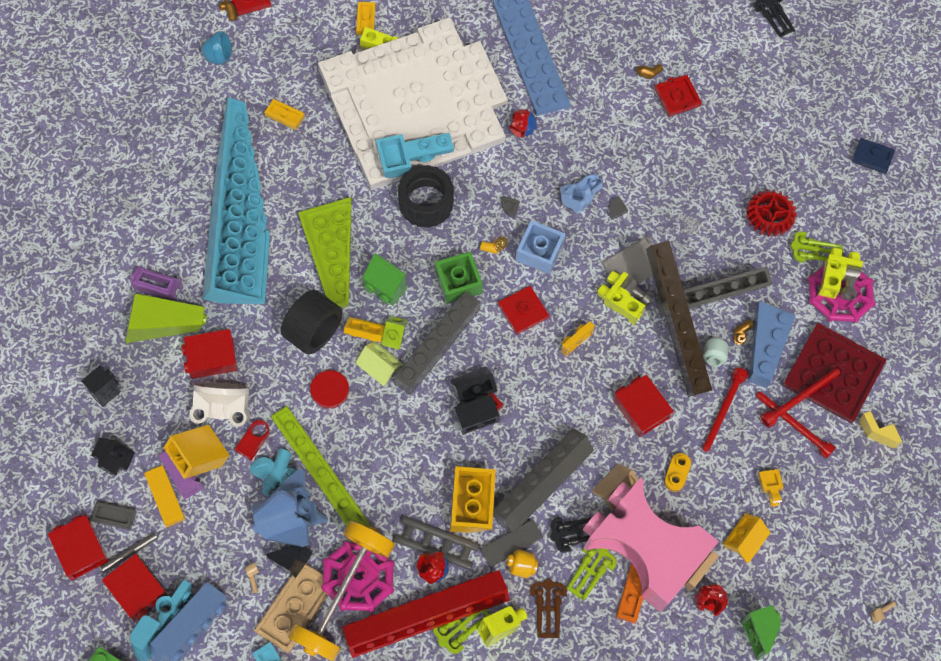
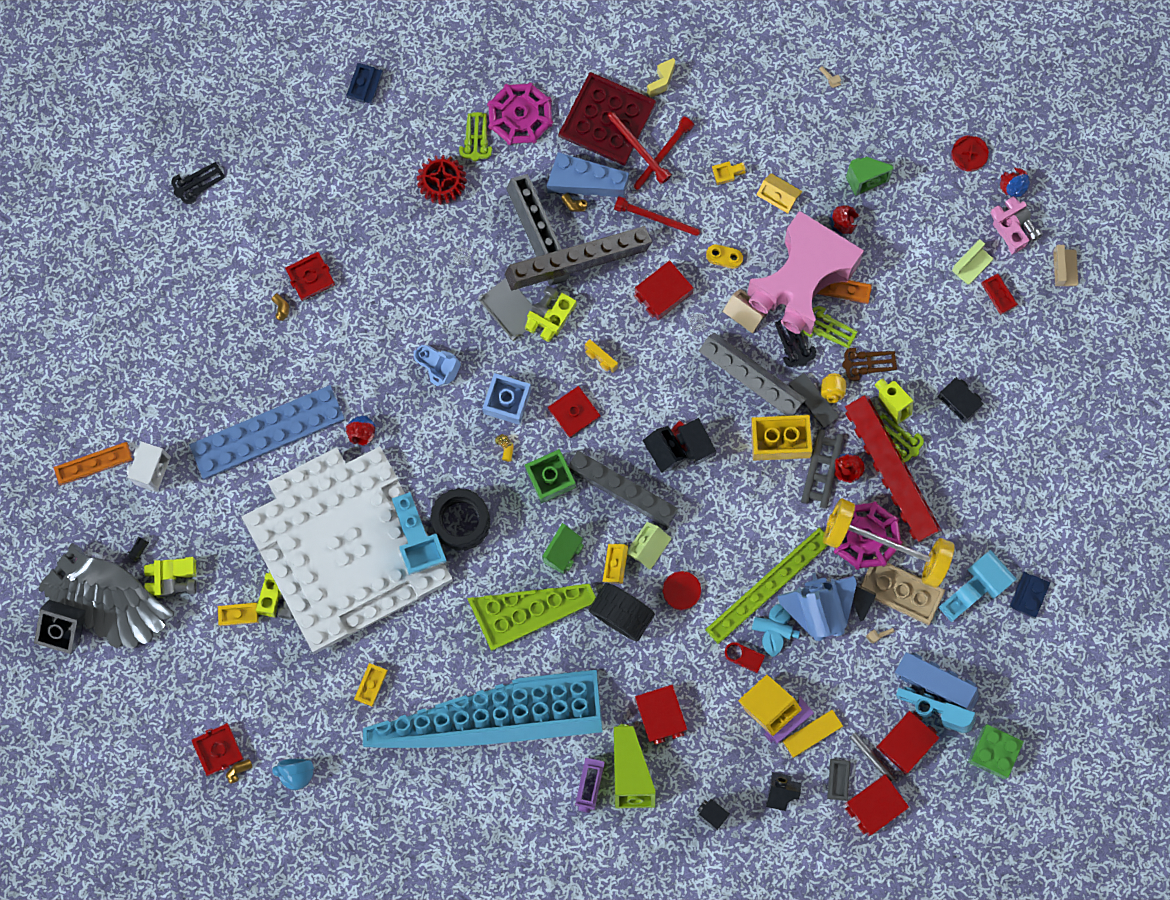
camera: 90 degrees left, 10 degrees up
white piece [189,382,250,427] -> none
lime bracket [382,316,408,349] -> none
dark grey tile [502,196,520,219] -> none
dark grey tile [609,196,628,220] -> none
light aqua head [703,338,729,367] -> none
neon yellow hips [818,248,863,300] -> none

